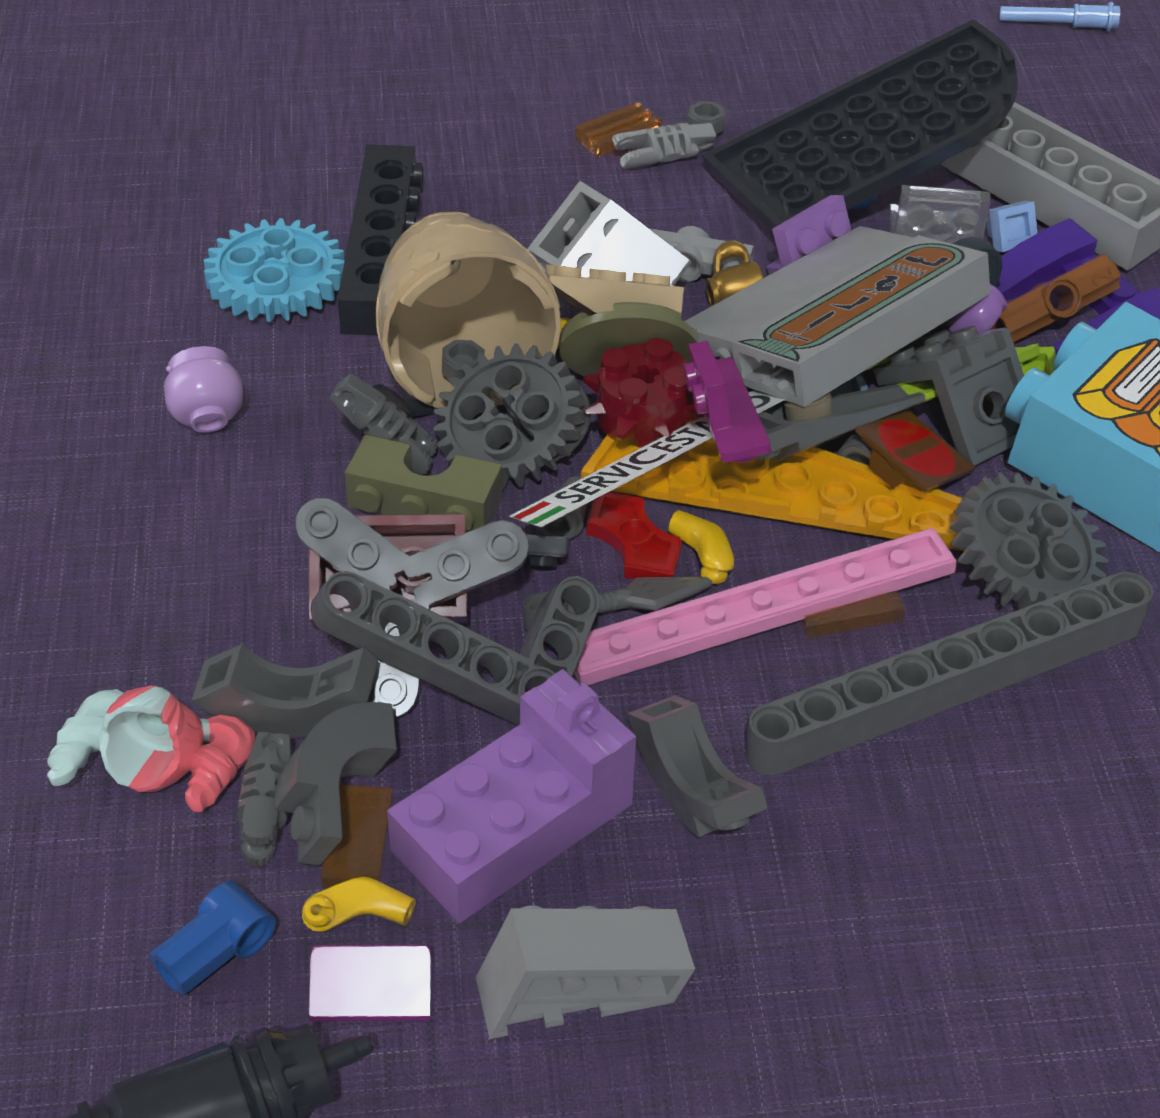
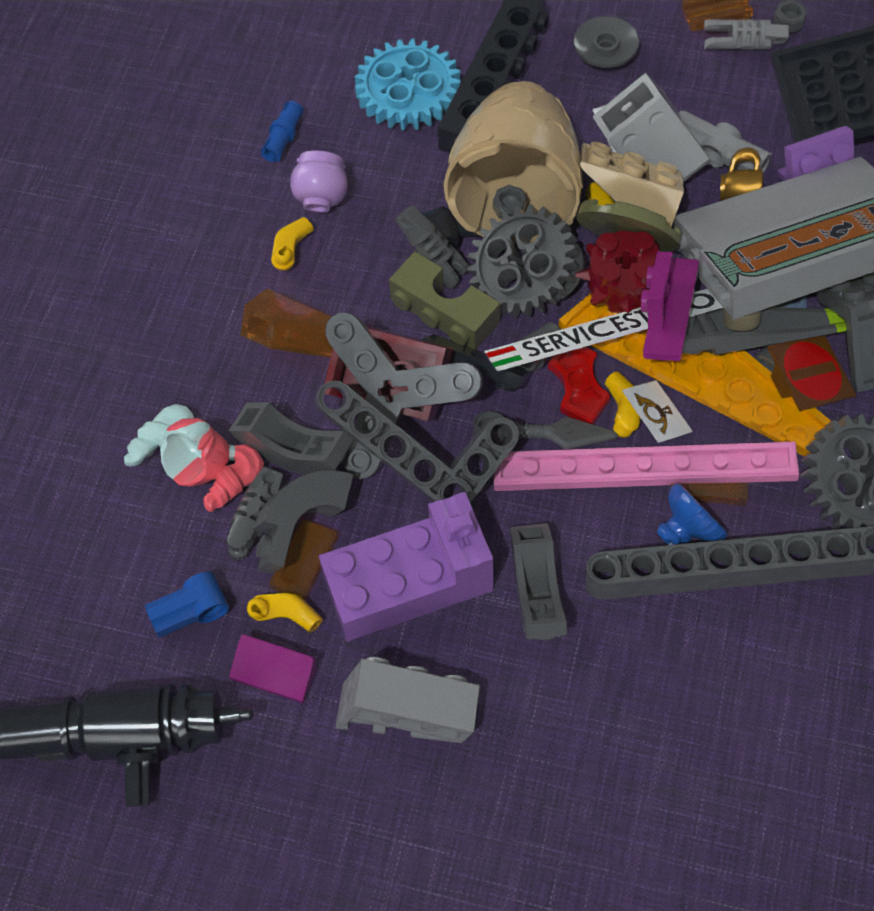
camera: 25 degrees right, 15 degrees up
none -> clear orange slope [240,289,333,358]
none -> blue pin [260,101,304,163]
none -> yellow arm [271,217,314,271]
none -> dark grey dish [574,16,639,68]
none -> white sticker [622,380,693,443]
none -> blue hair [657,483,727,545]

